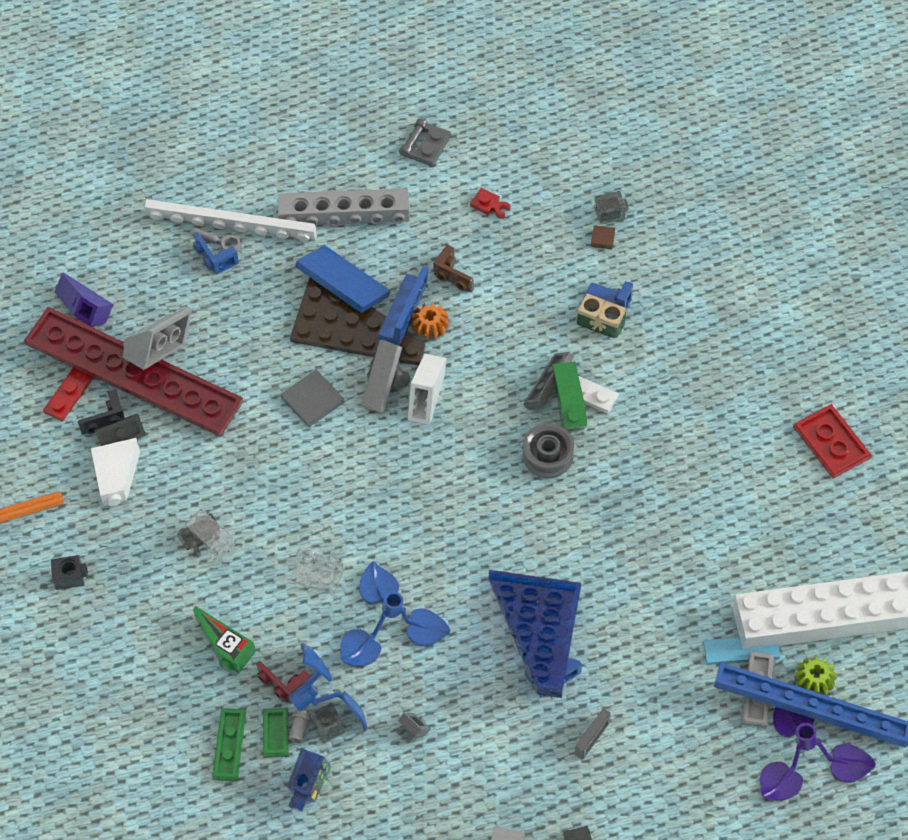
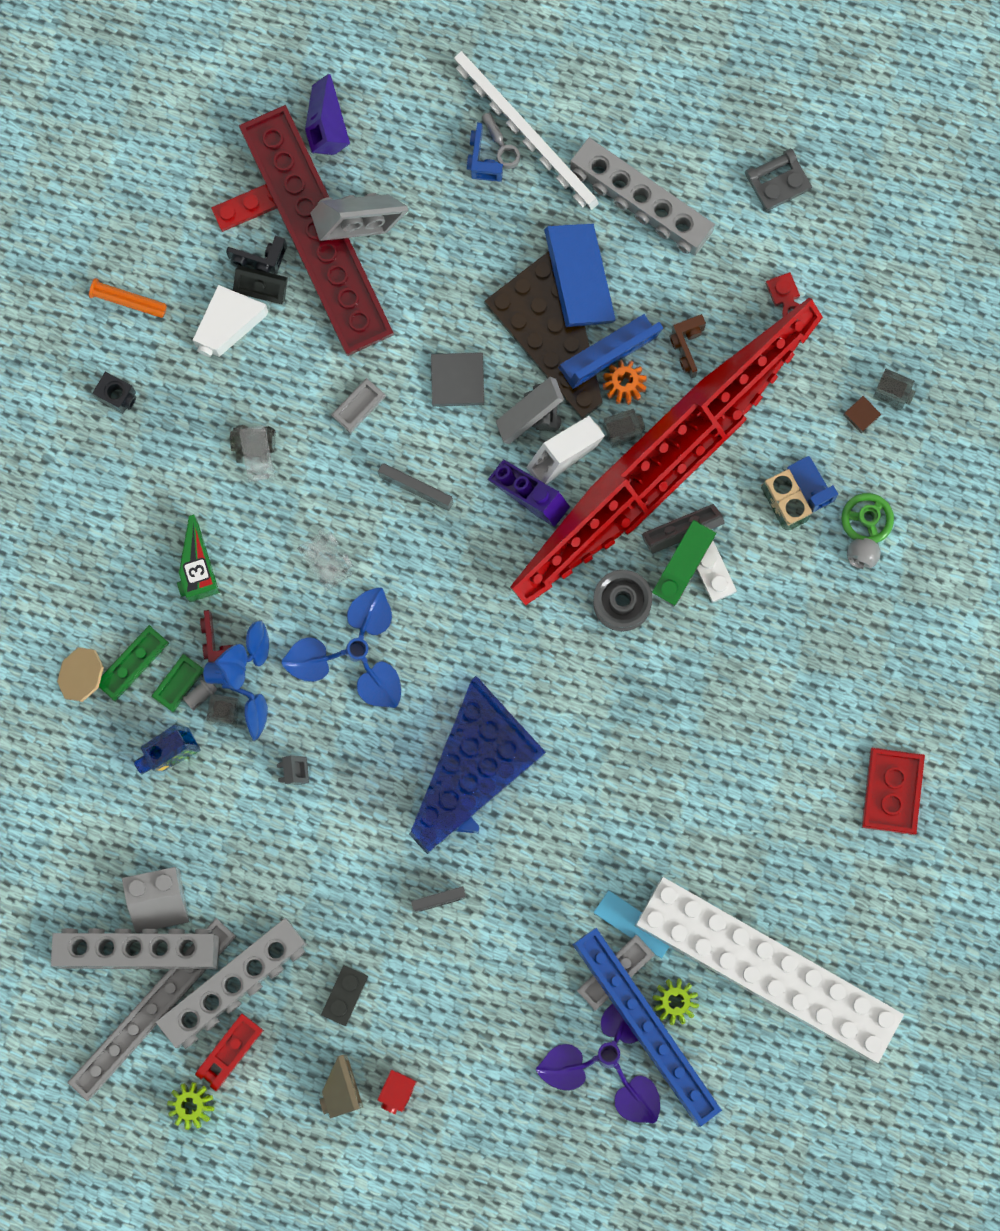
camera: 40 degrees right, 20 degrees up
none -> tan piece [57,647,104,702]
none -> light grey tile [331,378,386,434]
none -> dark grey tile [378,463,453,511]
none -> dark purple slope [488,459,570,527]
none -> red wedge [510,298,823,606]
none -> clear smoke brick [603,409,645,448]
none -> bright green piece [841,493,894,543]
none -> light grey piece [847,538,881,569]

